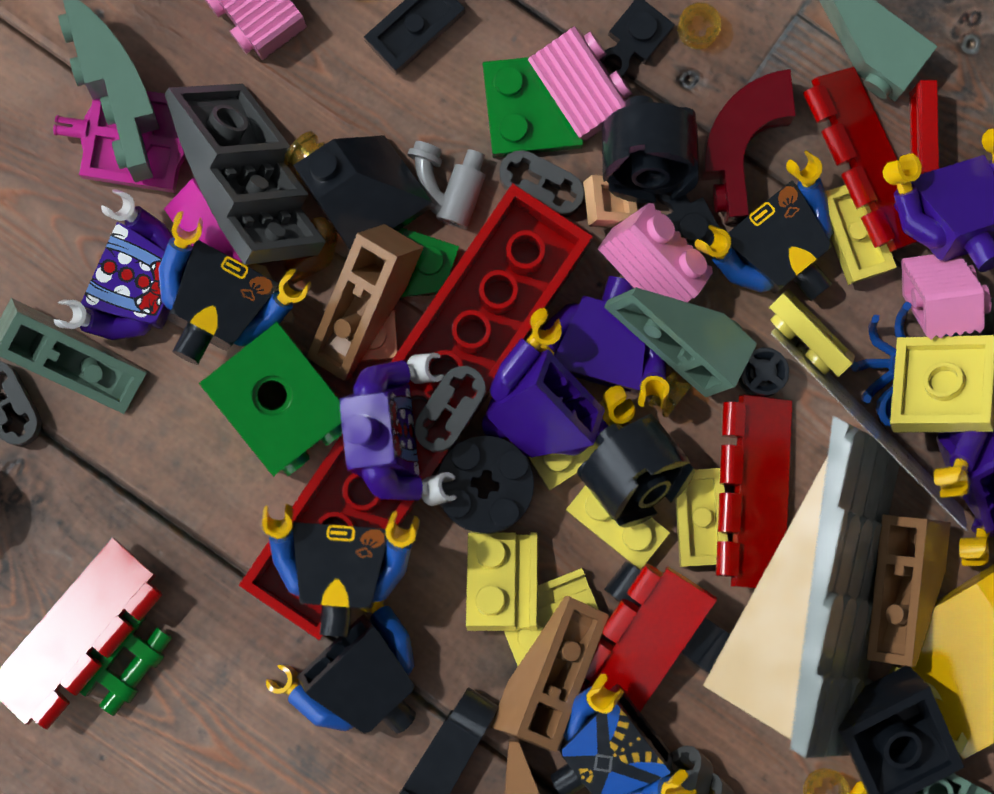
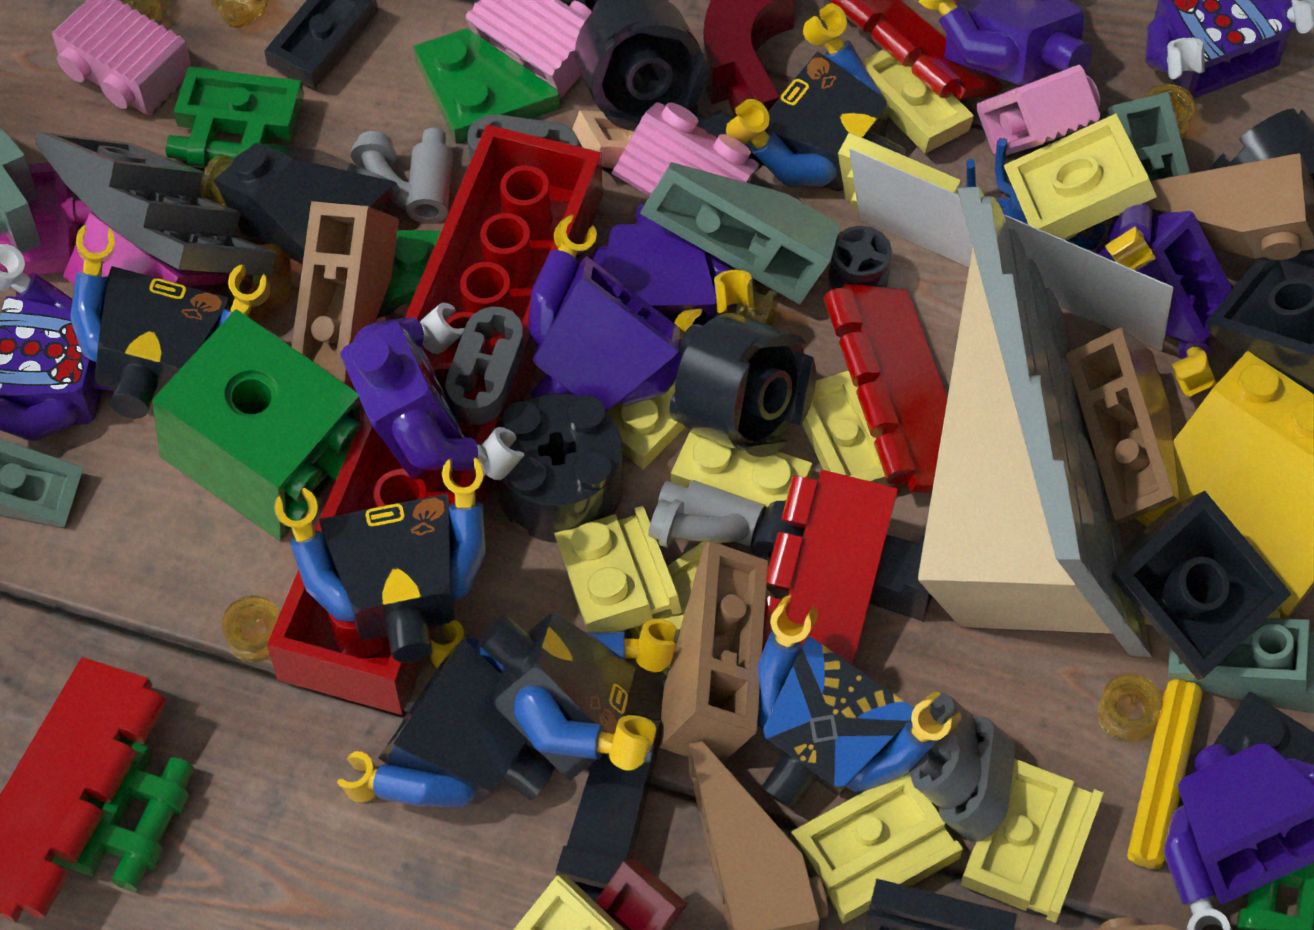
camera: 15 degrees left, 25 degrees down
none -> green plate [166,67,304,169]
none -> clear yellow bush [222,595,280,663]
none -> torso [478,614,676,781]
none -> light grey plant [648,480,766,548]

